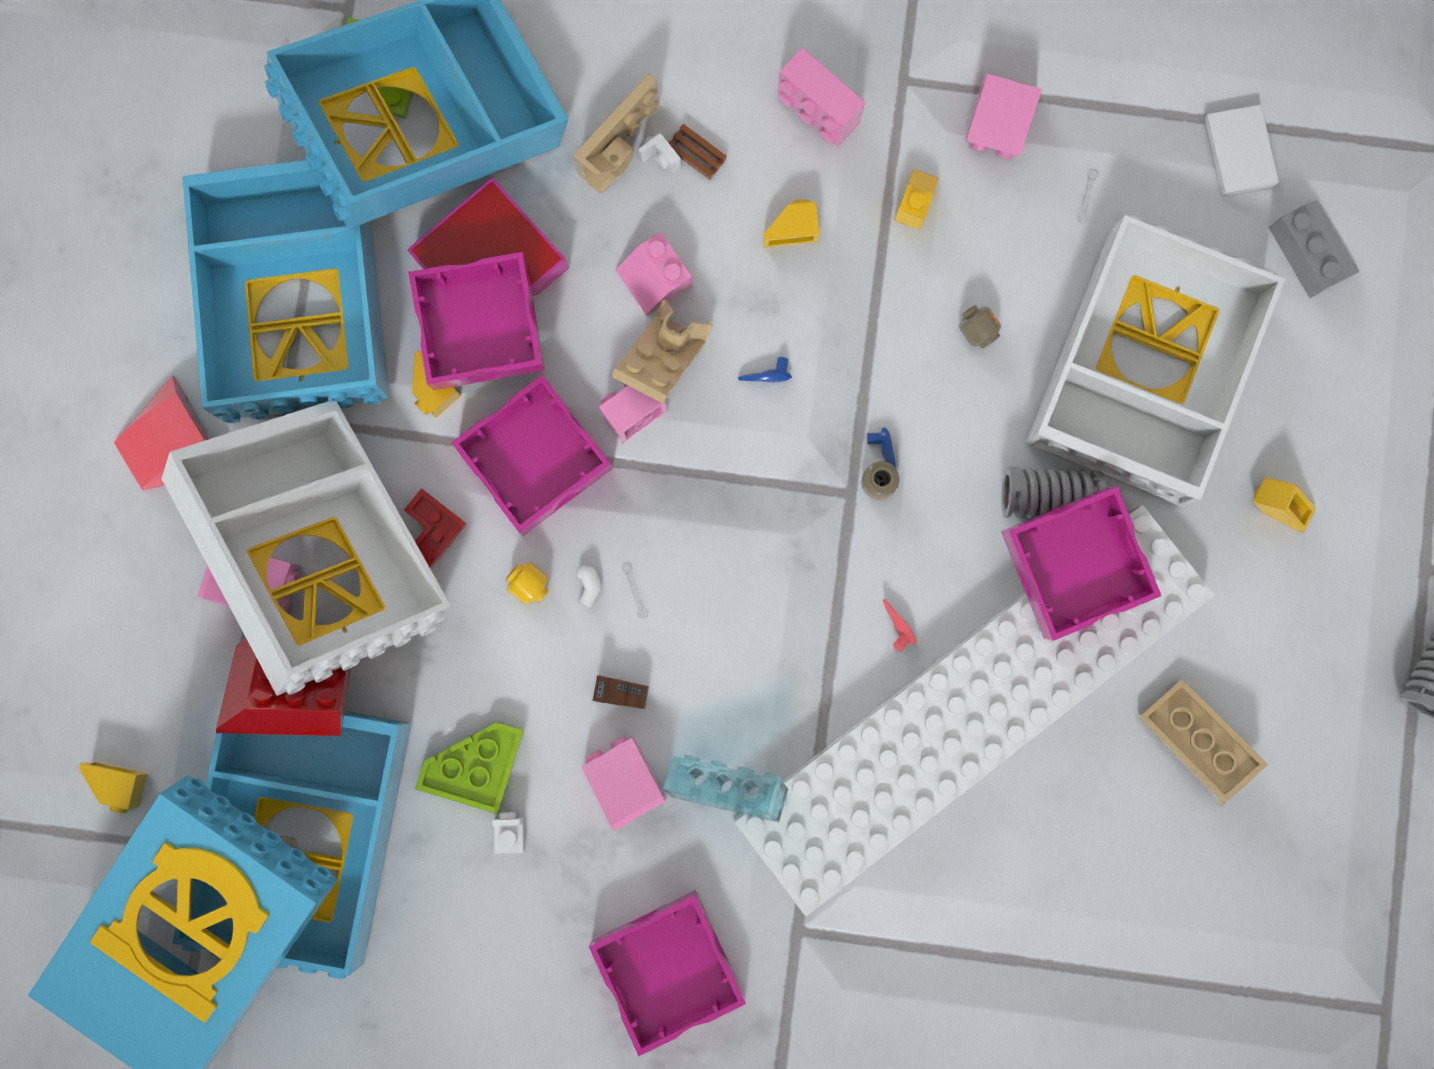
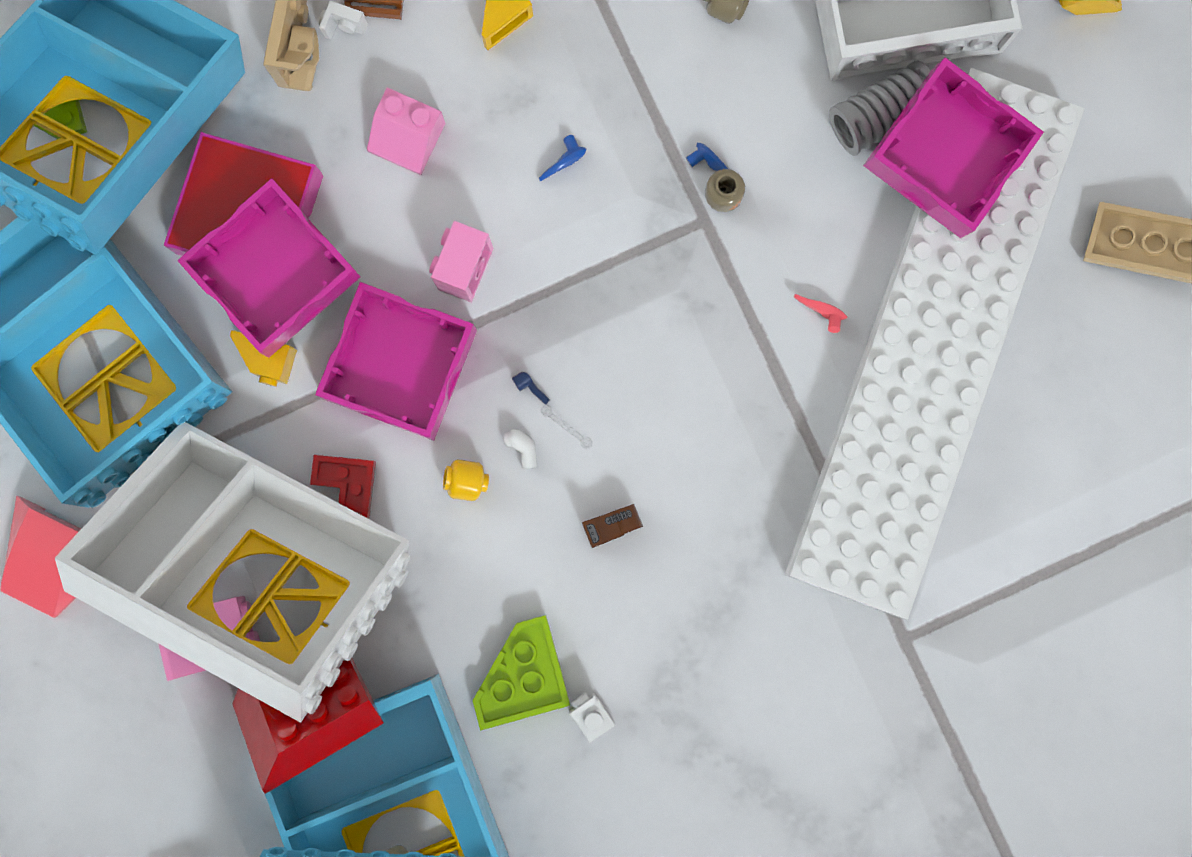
camera: 30 degrees left, 0 degrees up
bright pink slope [582,735,667,831] -> none
dark pink tile [589,890,746,1056] -> none
tan plate [612,299,713,404] -> none
clear light blue brick [663,755,788,822] -> none
none -> dark blue hand [512,372,550,405]

